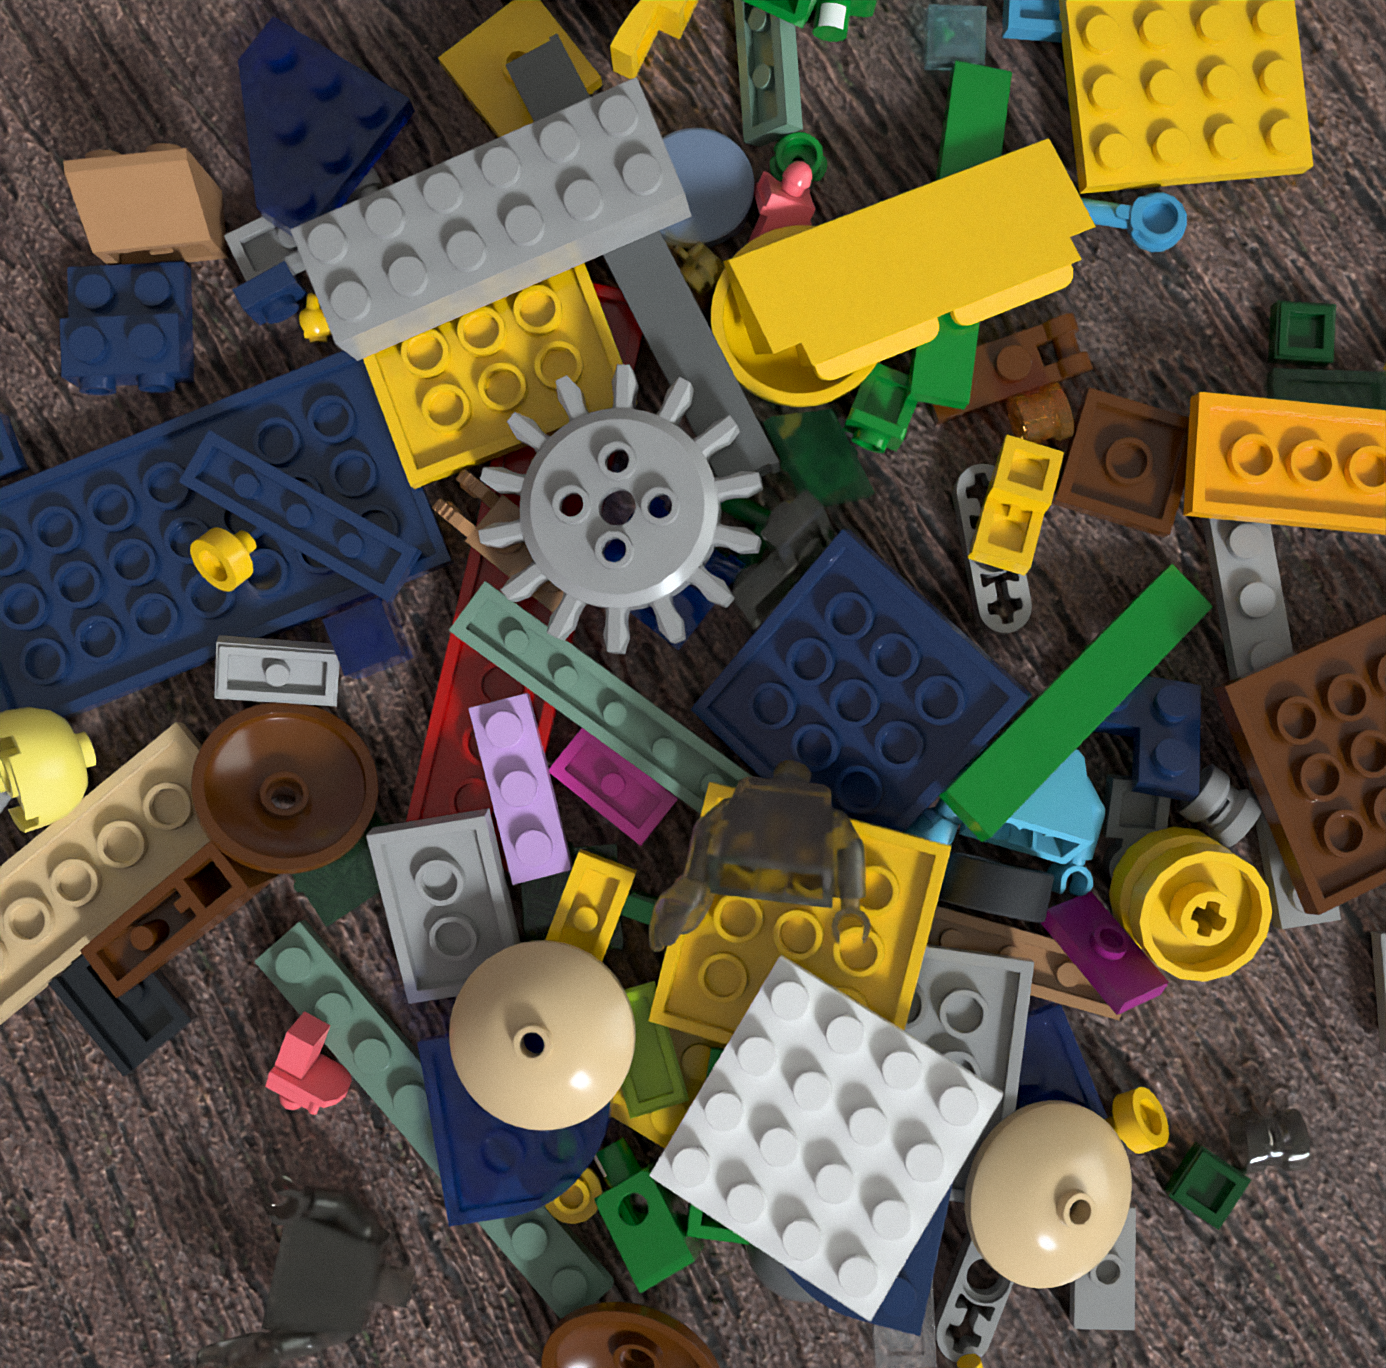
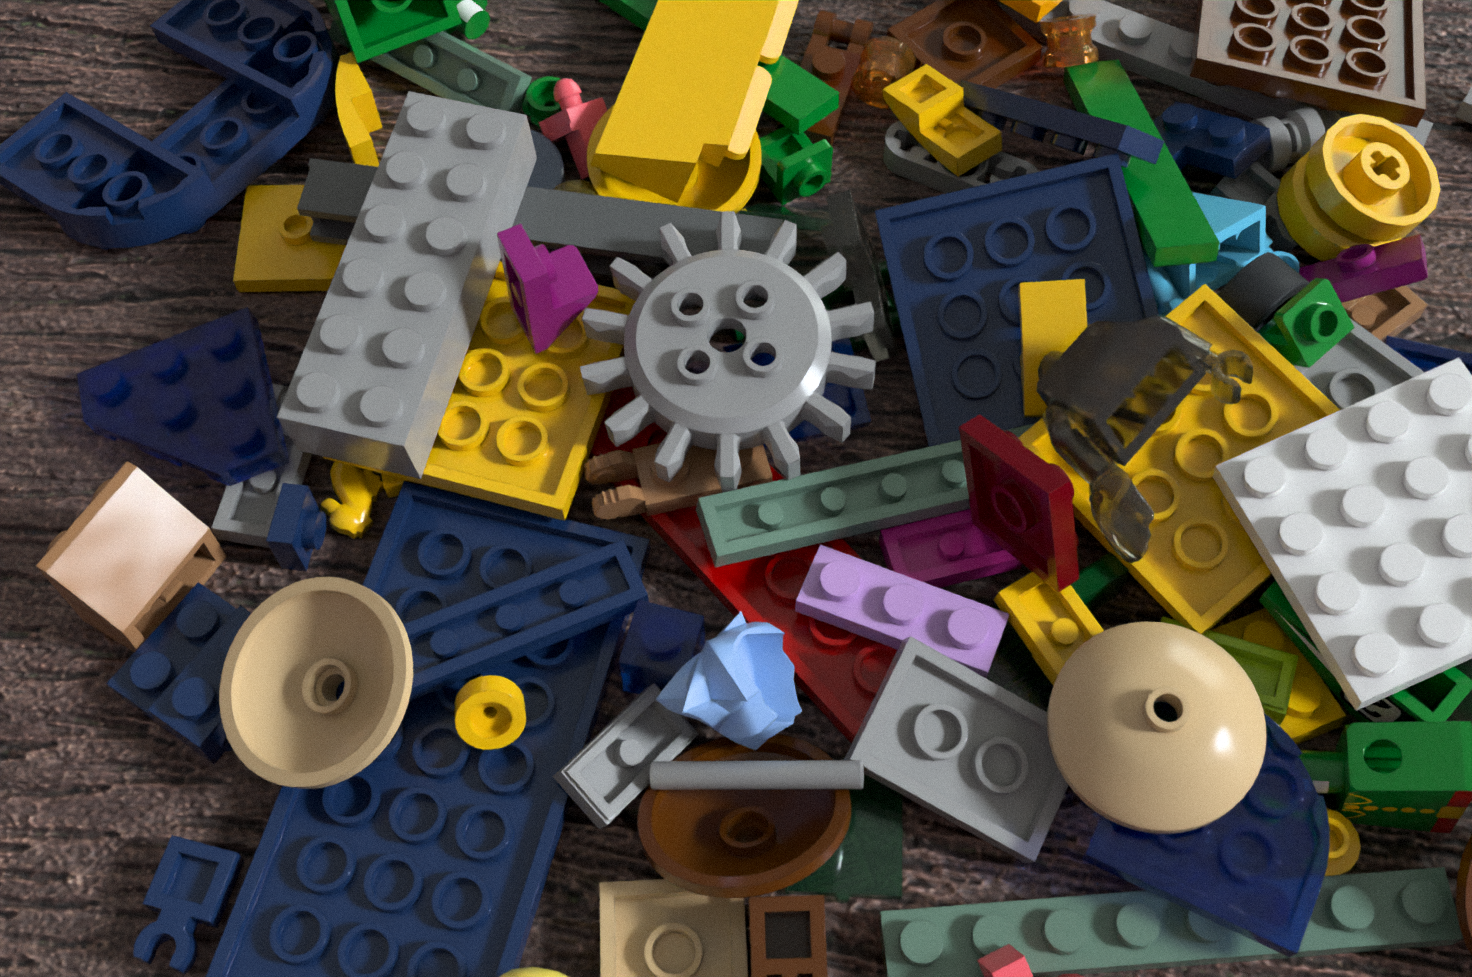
camera: 60 degrees left, 25 degrees down
none -> tan dish [219,577,413,789]
none -> magenta slope [497,224,598,354]
none -> light grey bar [650,760,864,790]
none -> light blue hair [656,611,802,750]
none -> dark blue plate [959,80,1164,168]
none -> dark red plate [959,414,1079,593]
none -> yellow slope [1018,279,1089,418]
none -> clear orange wheel [1040,14,1099,67]
none -> green bracket [1258,278,1355,368]

